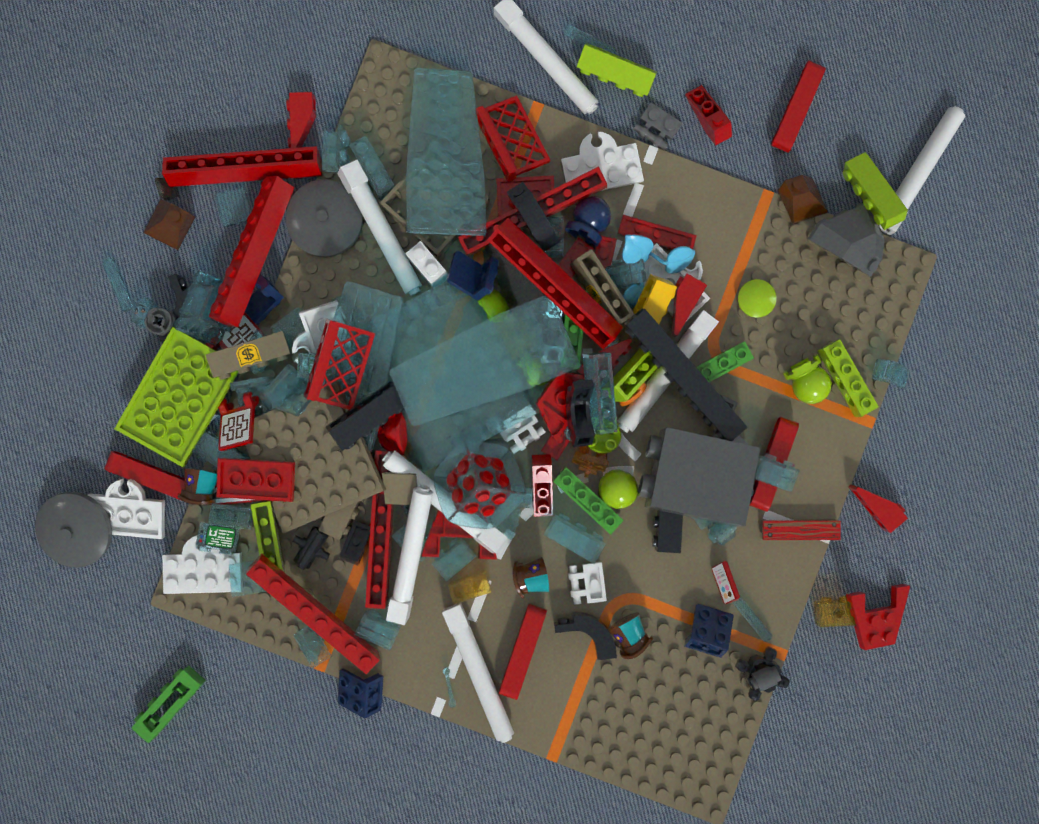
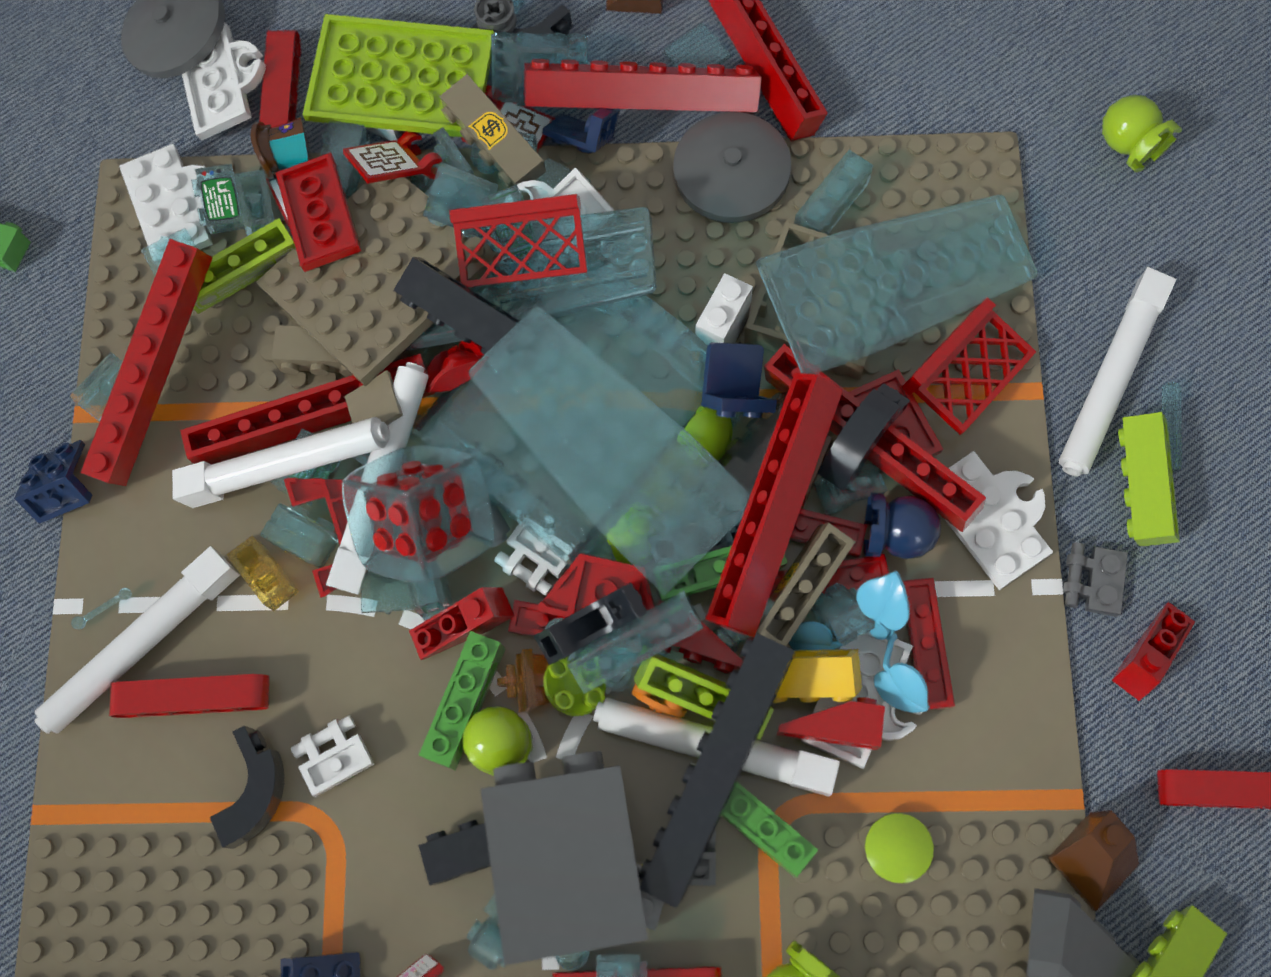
camera: 75 degrees right, 15 degrees down
red slope [286,92,316,148] -> none
black pin [292,526,330,570] -> none
clear light blue bracket [322,124,351,172] -> none
white brick [337,160,422,296] -> none
black plate [339,521,370,566] -> none
clear light blue brick [355,610,401,650] -> none
hat [513,557,549,599] -> none
clear light blue brick [543,512,606,564] -> none
hat [608,612,654,659] -> none

